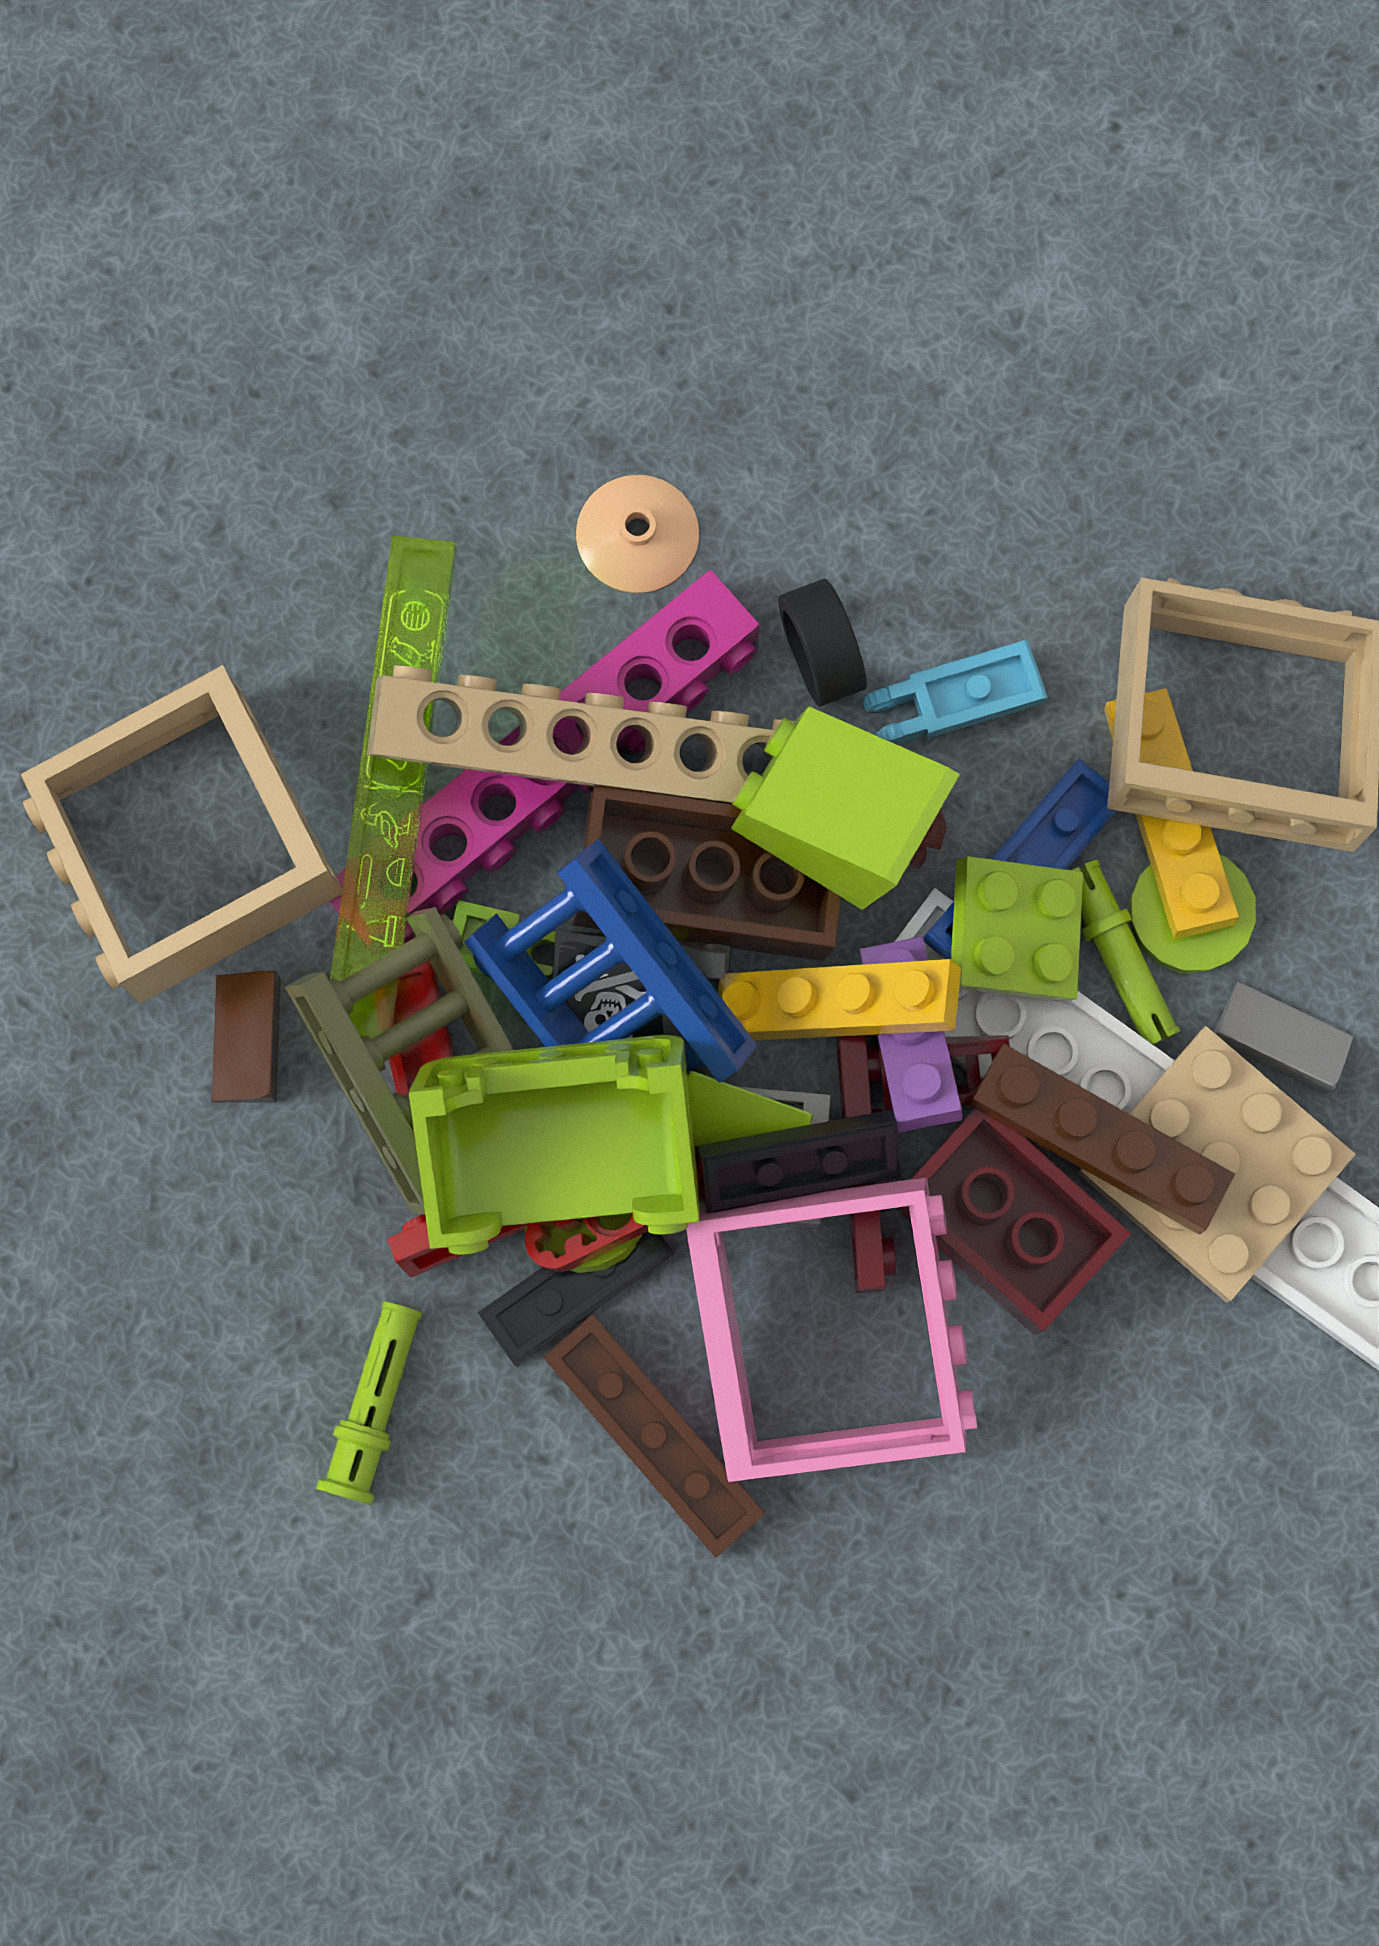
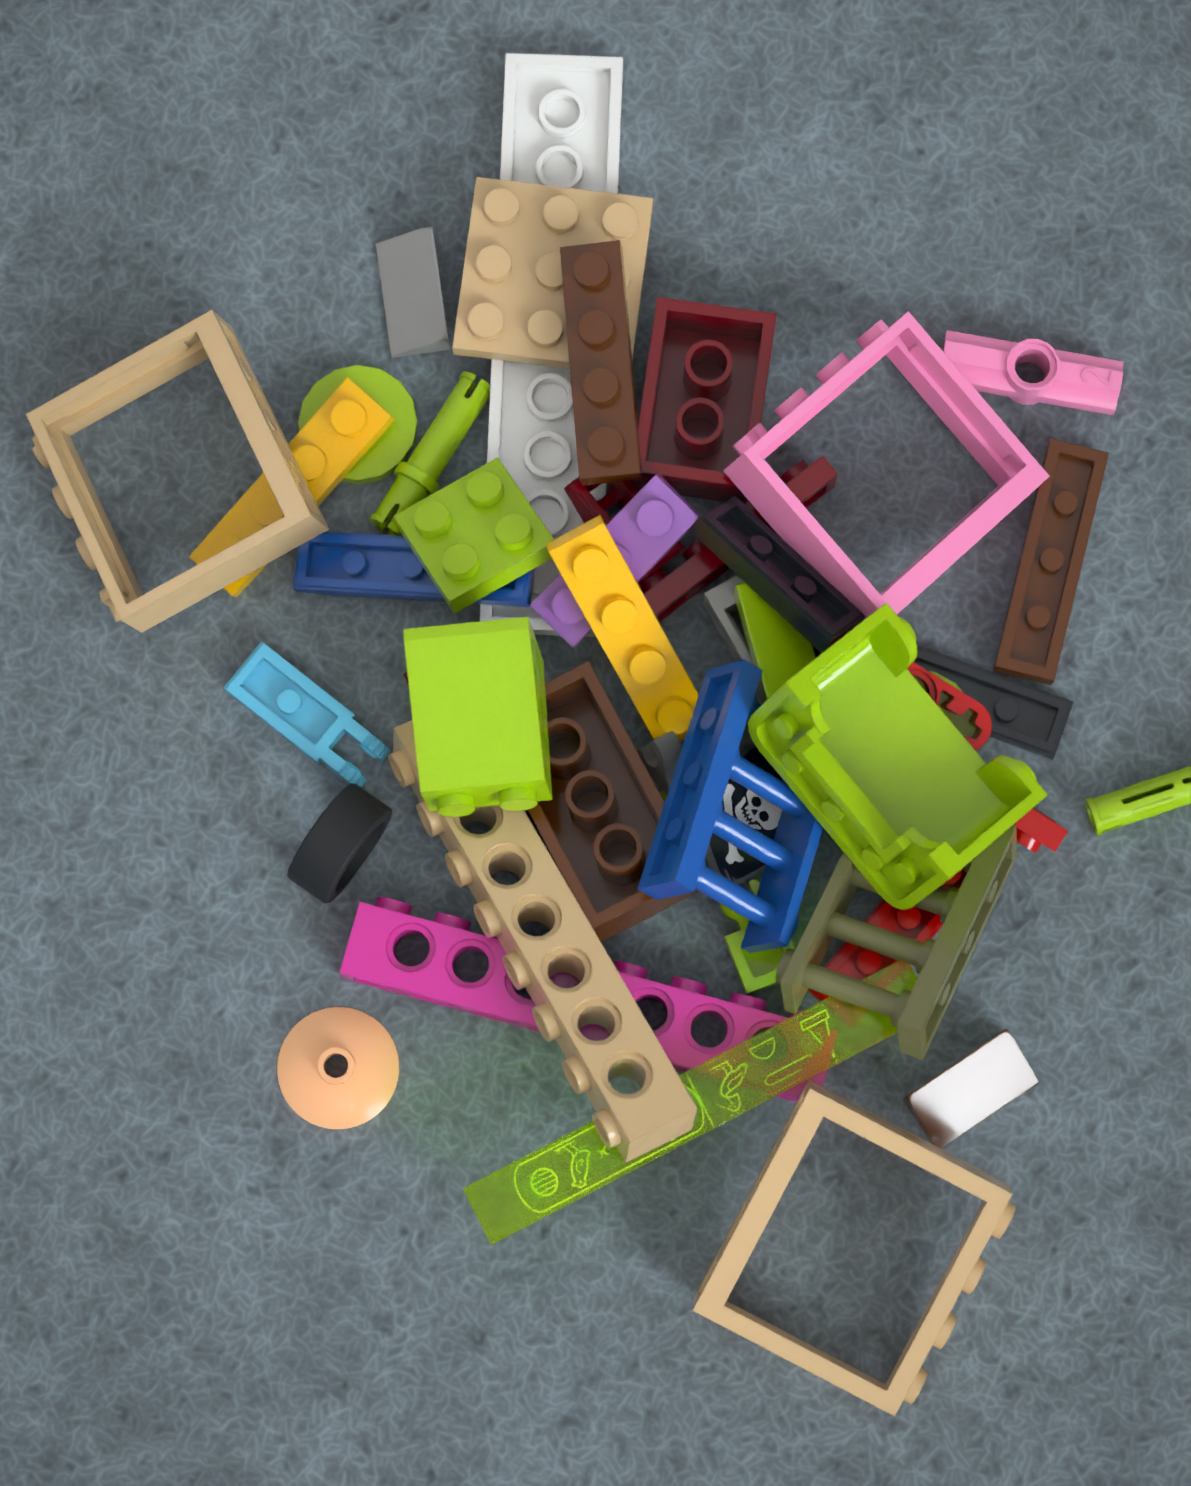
camera: 120 degrees left, 0 degrees up
none -> bright pink piece [942,330,1124,415]

